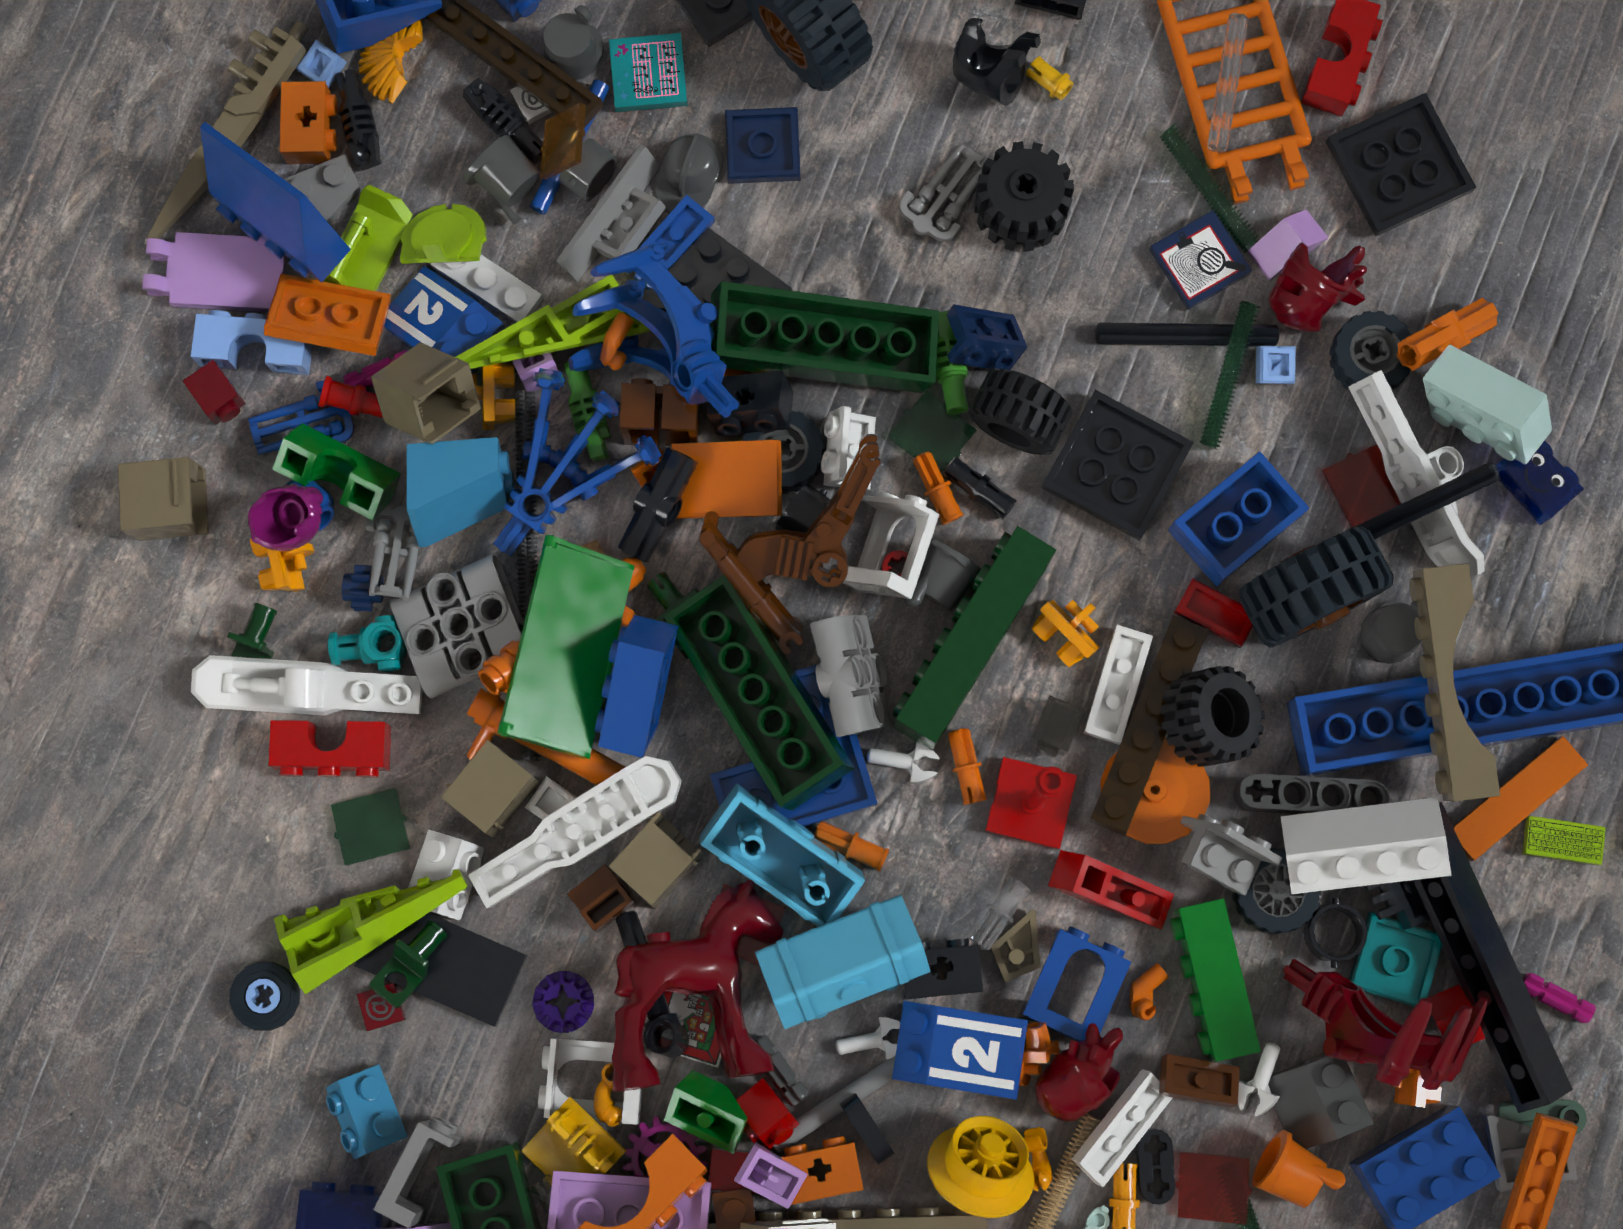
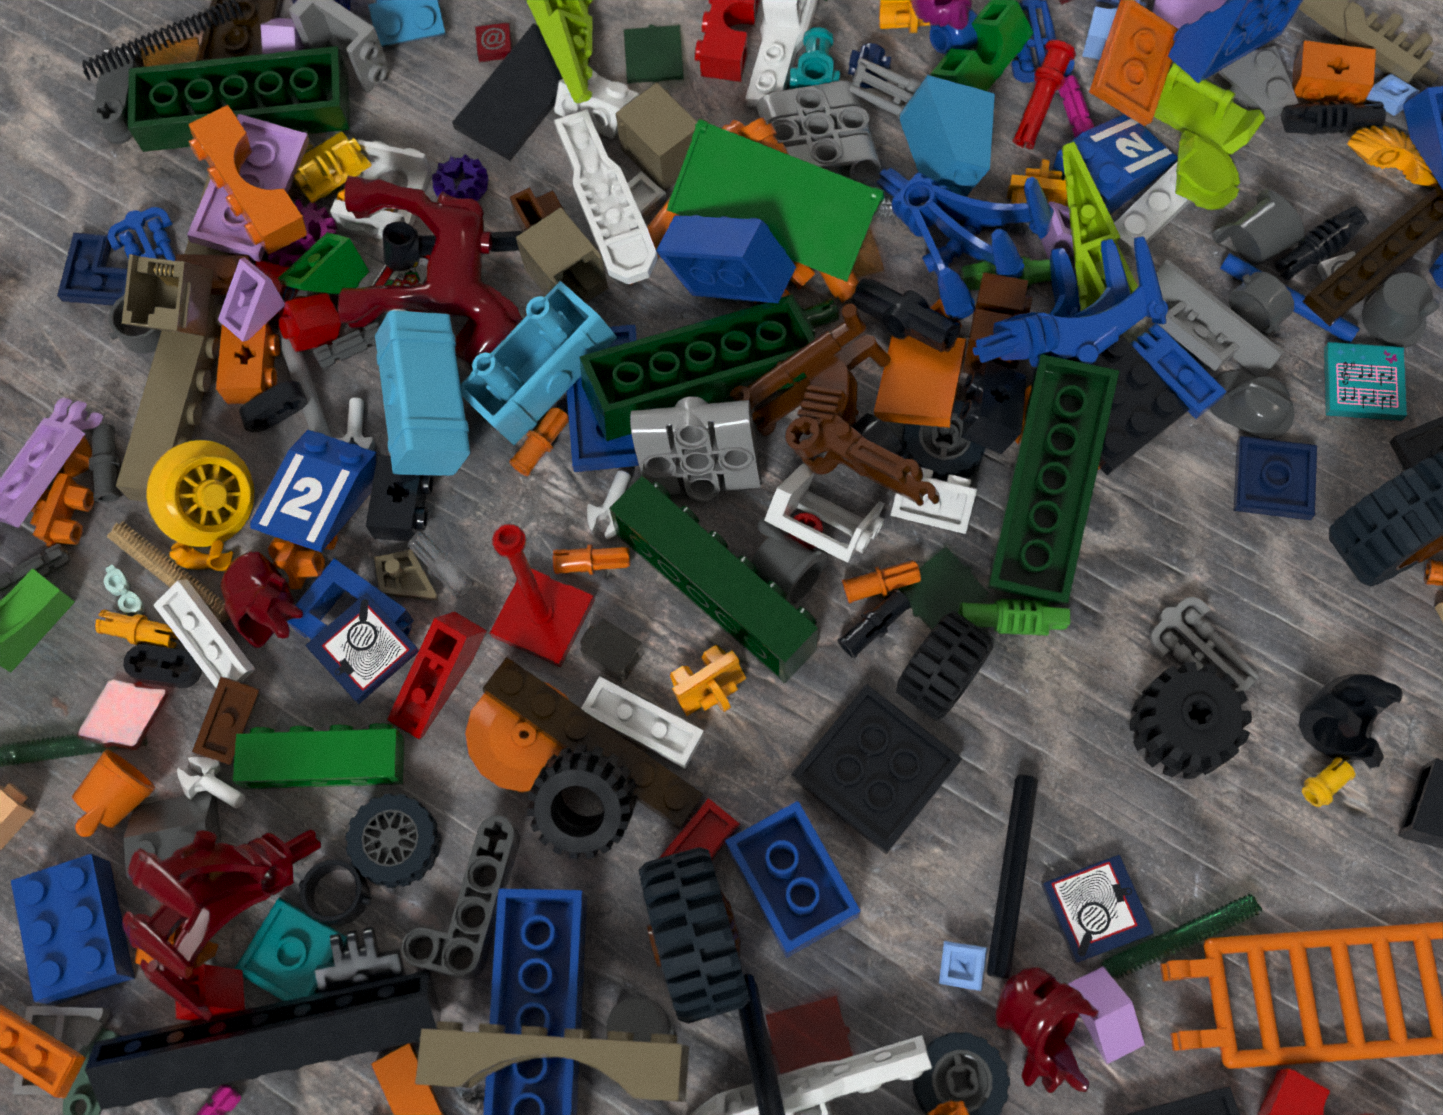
camera: 105 degrees right, 10 degrees down
dark green bracket [369,920,447,1009] -> none
dark tan piece [371,342,481,444] -> none
clear orange piece [540,103,586,179] -> none
orange arm [600,313,634,371] -> none
dark blue bracket [946,304,1027,370] -> none
orange arm [1129,963,1169,1021] -> none
light grey bracket [1180,814,1282,896] -> none
clear green axle [1200,301,1260,450] -> none
clear axle [1207,13,1248,153] -> none
white slope [1280,797,1452,894] -> none
none -> tile [305,593,419,705]

